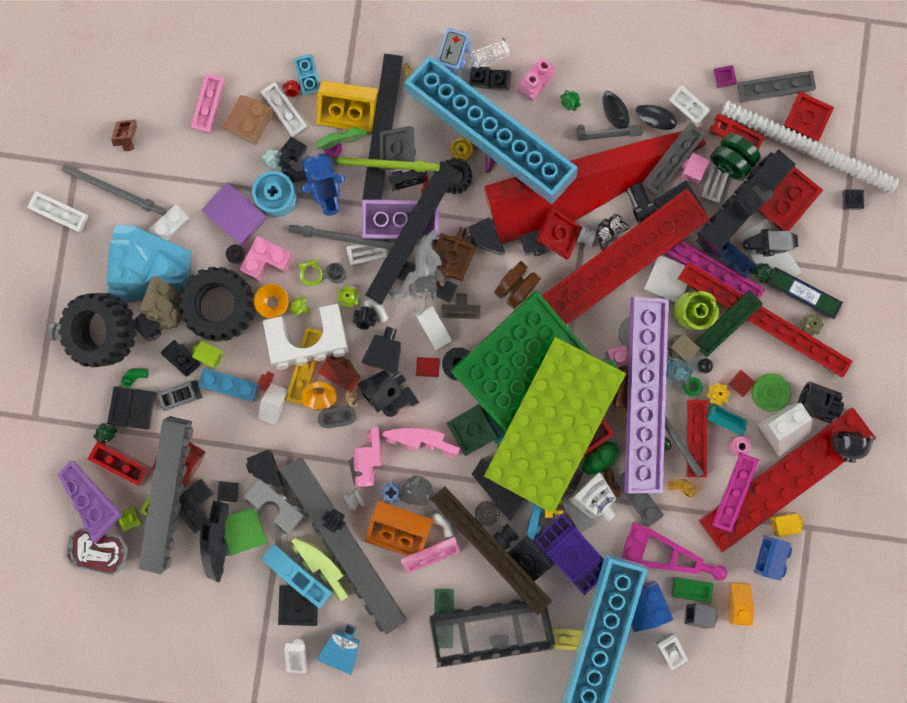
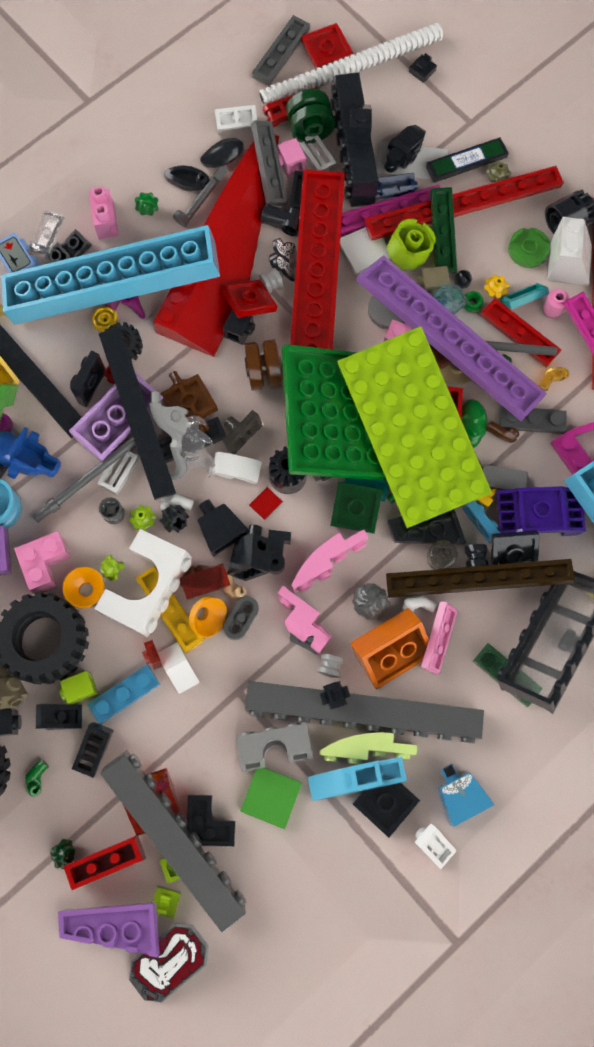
camera: 55 degrees left, 10 degrees down
black tile [107,386,134,427] -> none
black tile [129,389,156,430] -> none
black slope [200,500,229,582] -> none
black tile [217,481,239,502] -> none
black plate [226,245,245,264] -> none
black slope [245,449,284,487] -> none
lime piece [298,259,323,286] -> none
lime bar [337,157,440,172] -> none
medium blue gear [379,480,403,505] -> none
dark grey tile [380,126,416,171] -> none
black slope [466,217,505,256] -> none
white torso [568,472,616,522] -> none
magenta tile [713,65,737,89] -> none
clear red plate [728,370,756,397] -> none
dark green plant [751,263,775,283] -> none
red plate [756,166,823,231] -> none

